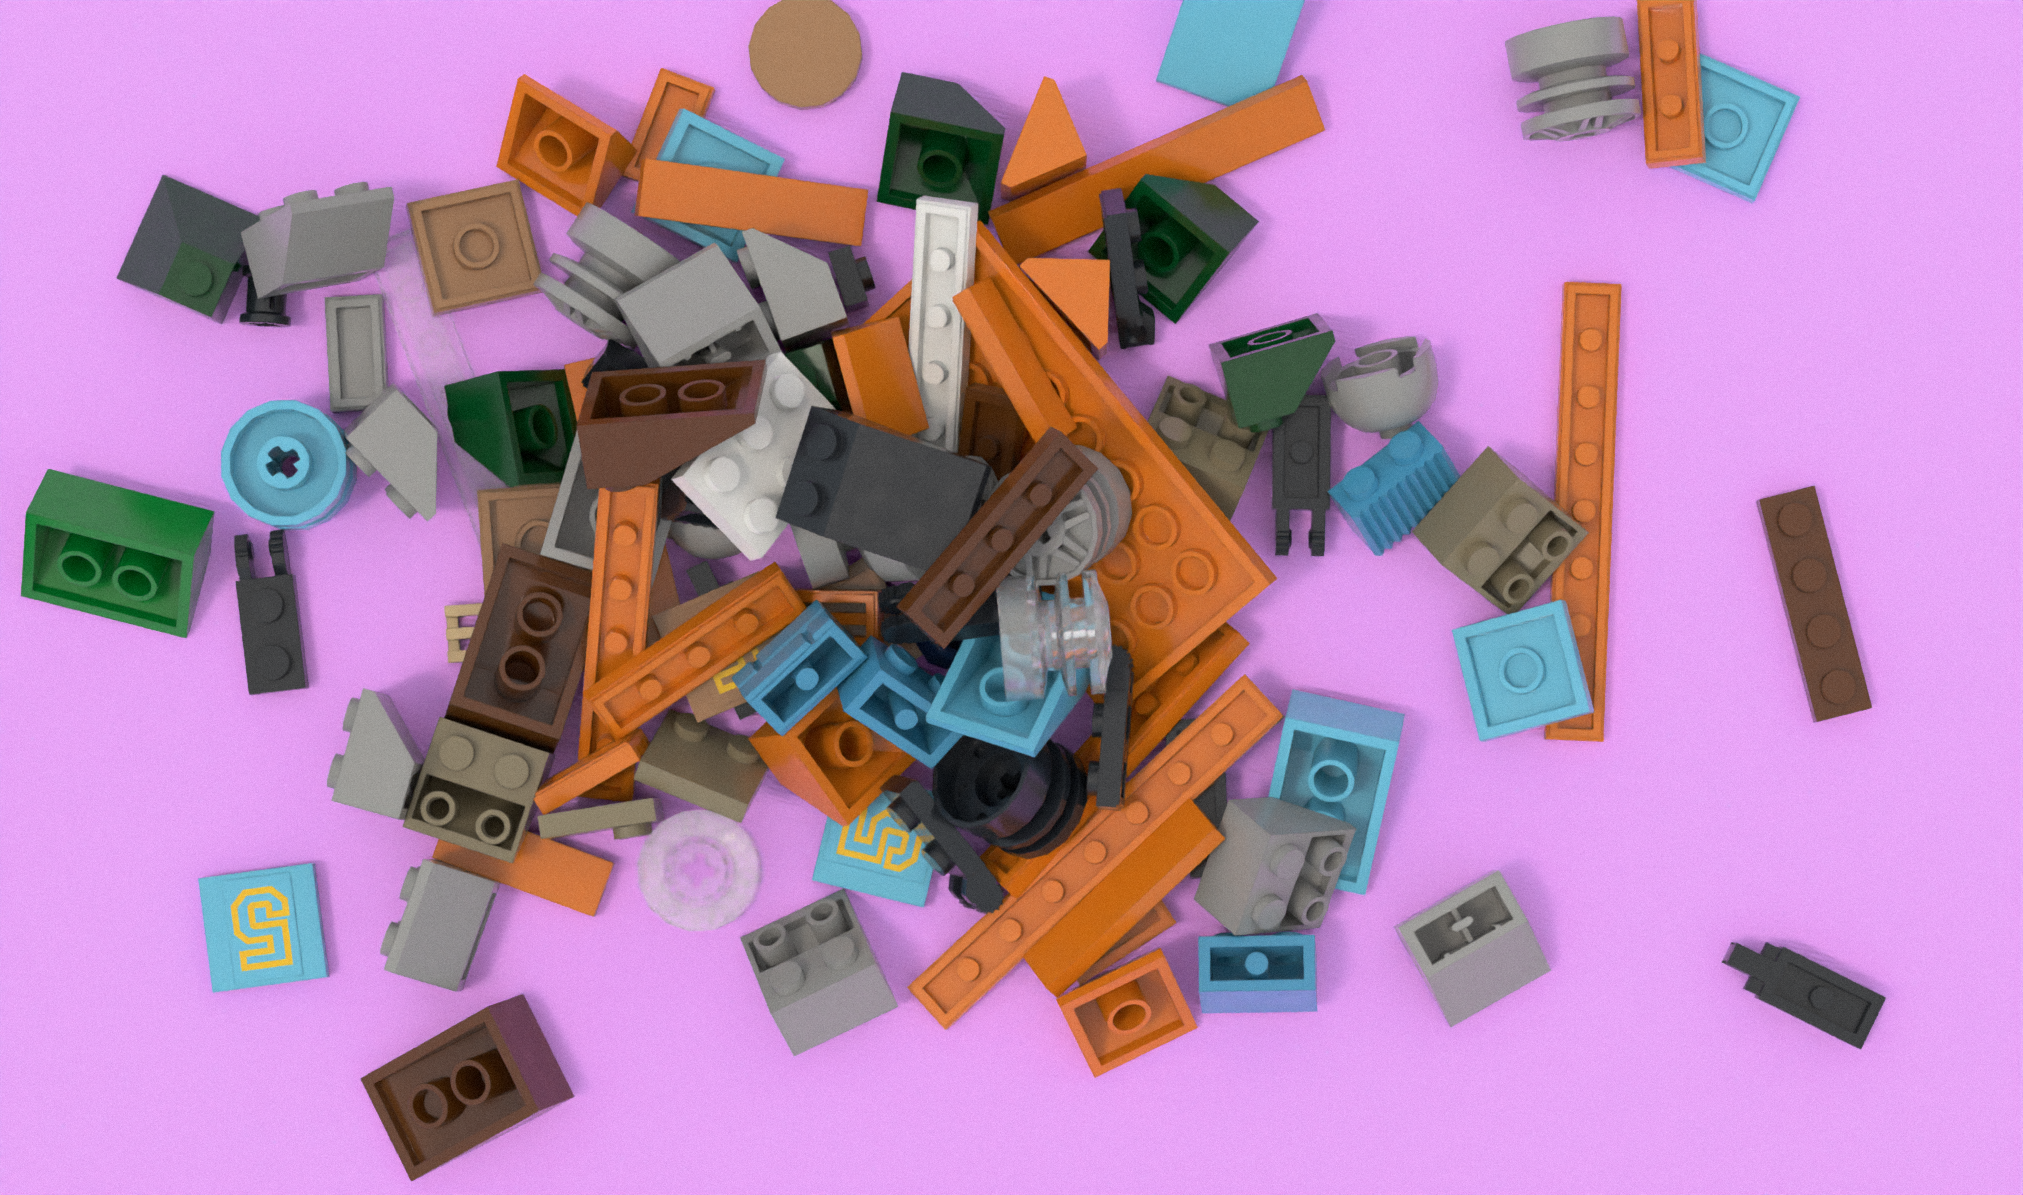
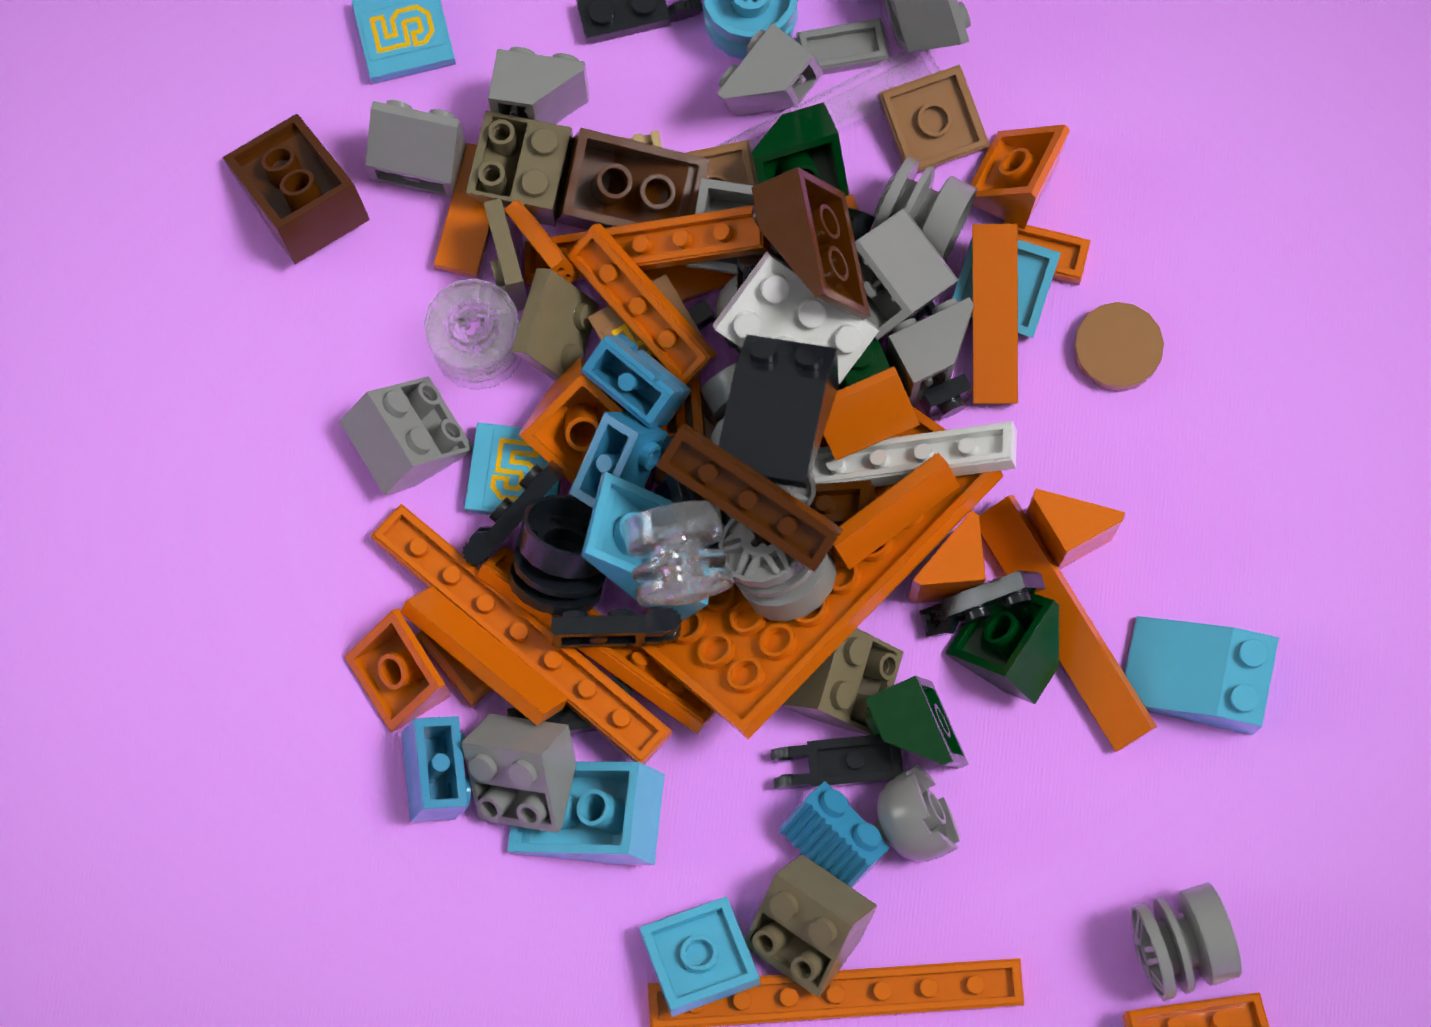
camera: 80 degrees right, 10 degrees down
dark green slope [876,72,1006,225] -> none
light grey slope [1393,870,1551,1027] -> none

